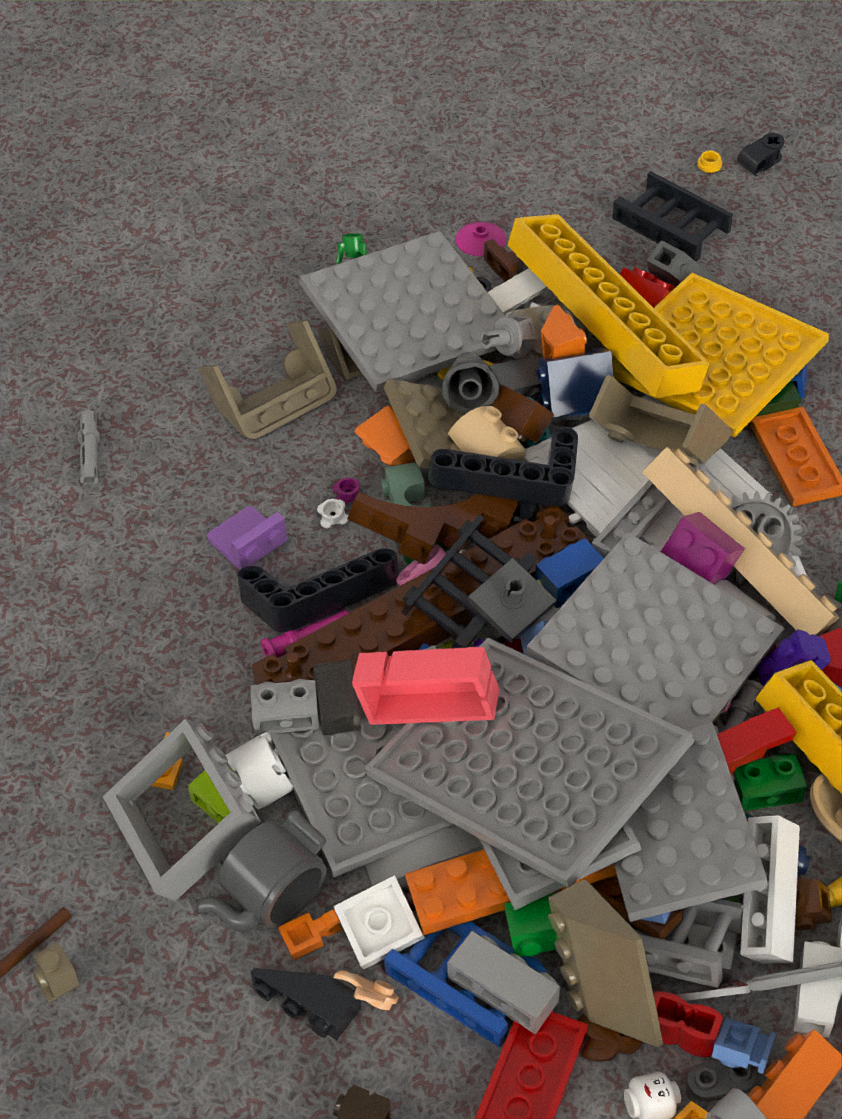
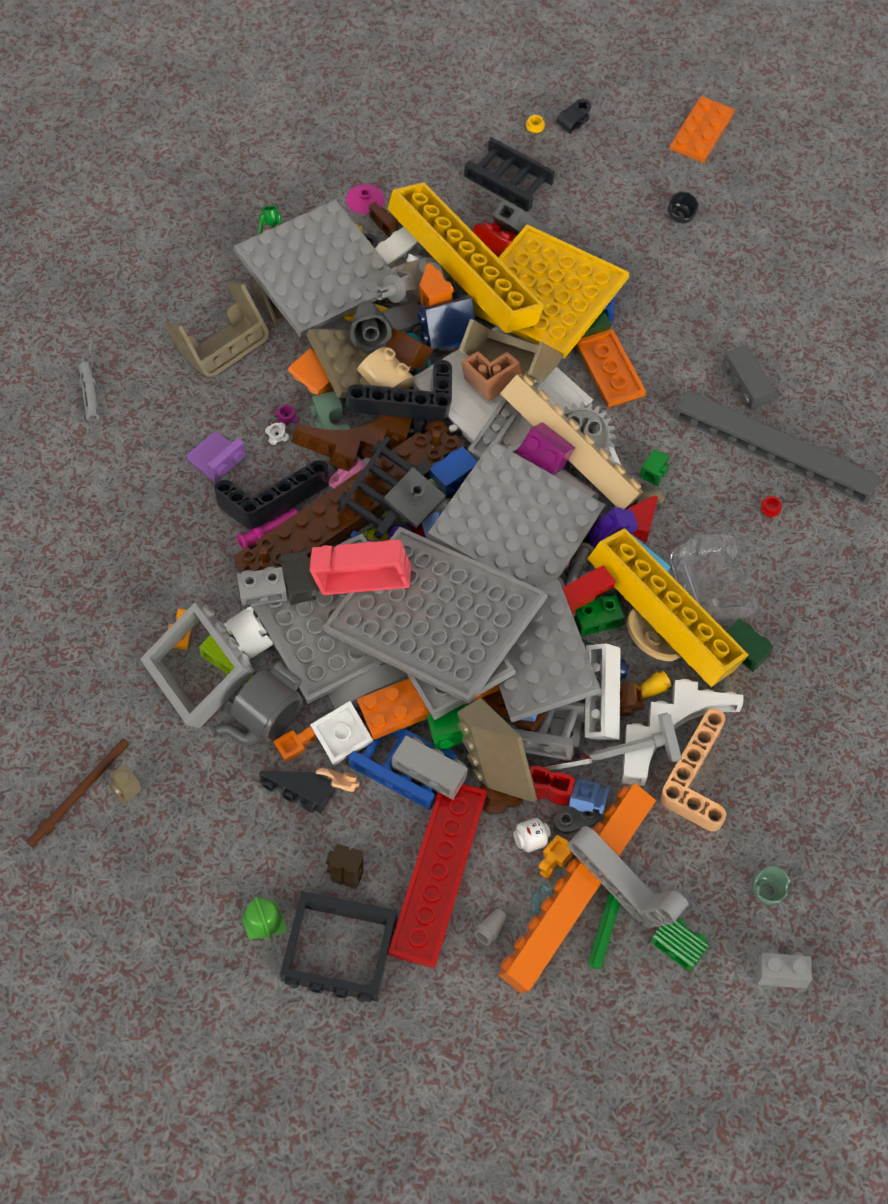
camera: 10 degrees left, 10 degrees up
none -> nougat brick [461,351,522,402]

